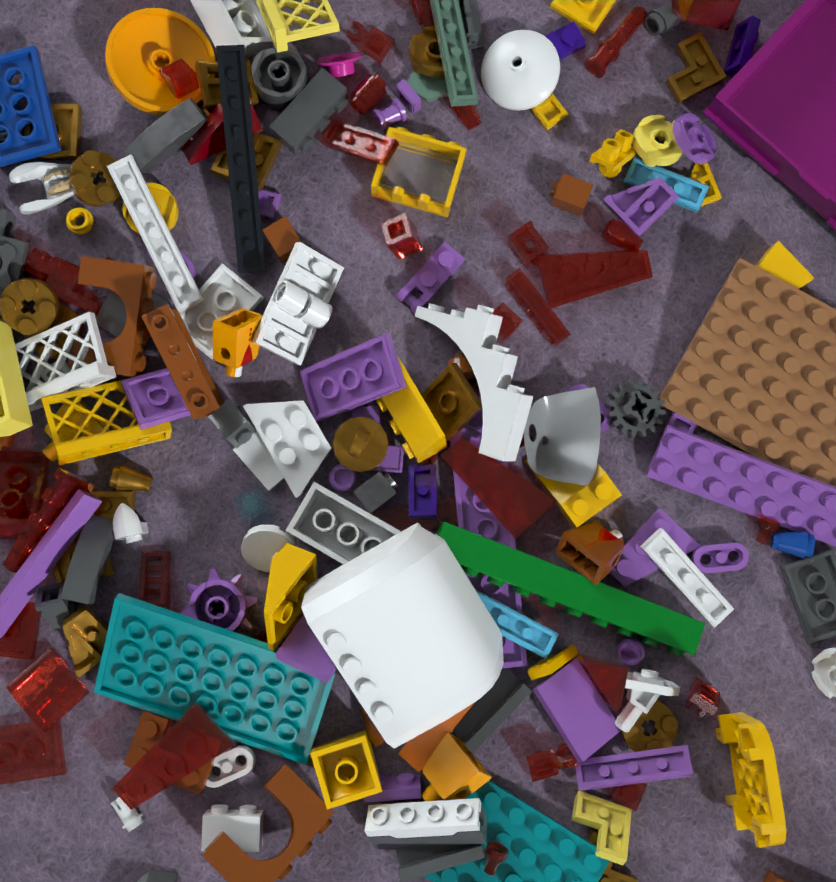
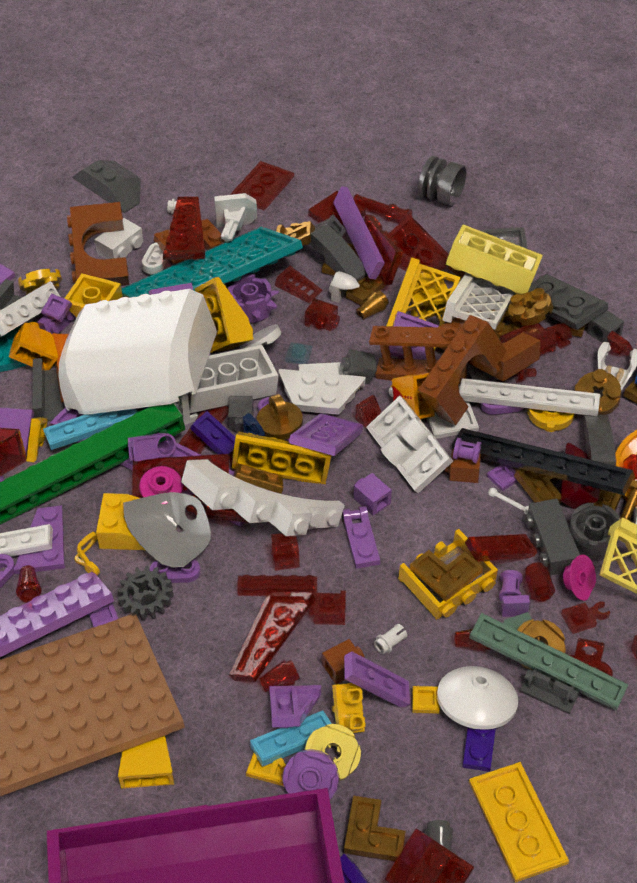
camera: 135 degrees right, 35 degrees down
clear red slope [6,648,90,732] -> none
yellow plate [66,207,94,235] -> none
clear red brick [381,213,423,260] -> none
dark orange torso [556,522,625,585] -> none
clear red pin [584,6,648,78] -> none
none -> clear red cone [16,565,42,603]
none -> yellow plate [18,269,62,295]
none -> medium lavender tile [41,293,72,323]
none -> yellow piece [74,532,100,576]
none -> medium lavender piece [128,433,176,461]
none -> dark pink piece [139,466,183,504]
none -> white piece [214,193,257,242]
none -> dark blue tile [243,412,266,437]
none -> clear red brick [305,298,340,331]
none -> medium lavender plate [344,652,410,707]
none -> medium lavender brick [354,473,392,516]
none -> clear red slope [356,395,382,428]
none -> white pin [374,624,407,654]
none -> pearl gold plate [410,550,483,601]
none -> dark orange arch [418,315,507,425]
none -> medium lavender bush [453,438,481,463]
none -> white hinge [488,488,529,514]
none -> clear red plate [607,330,633,356]

